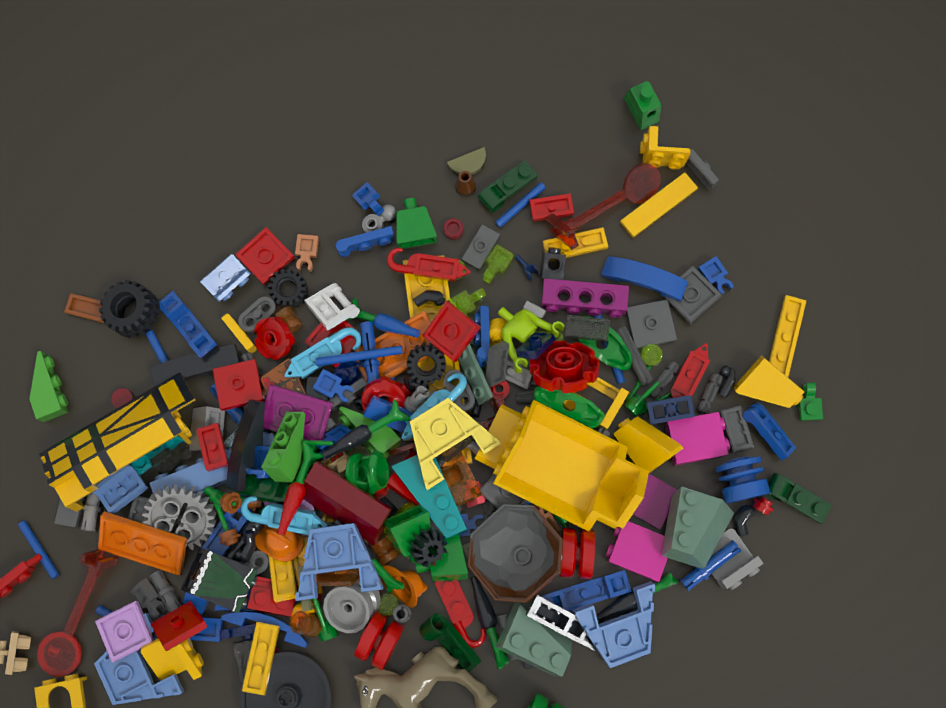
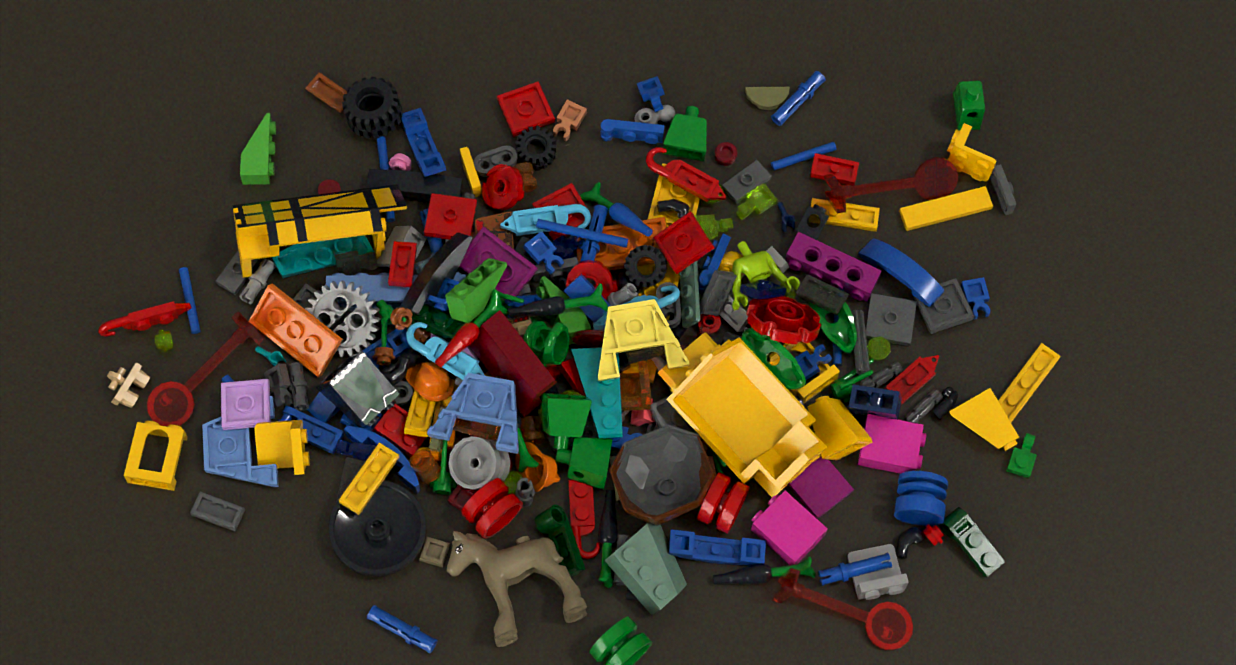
camera: 15 degrees right, 10 degrees down
medium blue bracket [93,464,148,514] -> none
red plate [150,601,207,651] -> none
bracket [200,253,250,301] -> none
white plate [305,283,360,331] -> none
black gear [409,527,448,567] -> none
reddish brown cone [455,171,476,195] -> none
dark green plate [478,160,538,213] -> none
slope [526,595,597,652] -> none
medium blue wing [572,581,655,668] -> none
sand green wedge [661,486,734,569] -> none
dark grey plate [719,405,754,453] -> none
blue plate [743,402,796,461] -> none
none -> clear neon green plate [155,329,173,353]
none -> teal hand [255,346,286,367]
none -> bright pink plate [389,153,411,171]
none -> dark tan tile [420,537,450,568]
none -> dark red tile [447,484,477,511]
none -> blue pin [771,71,826,126]
none -> clear red piece [772,568,913,650]
none -> blue plate [795,344,832,380]

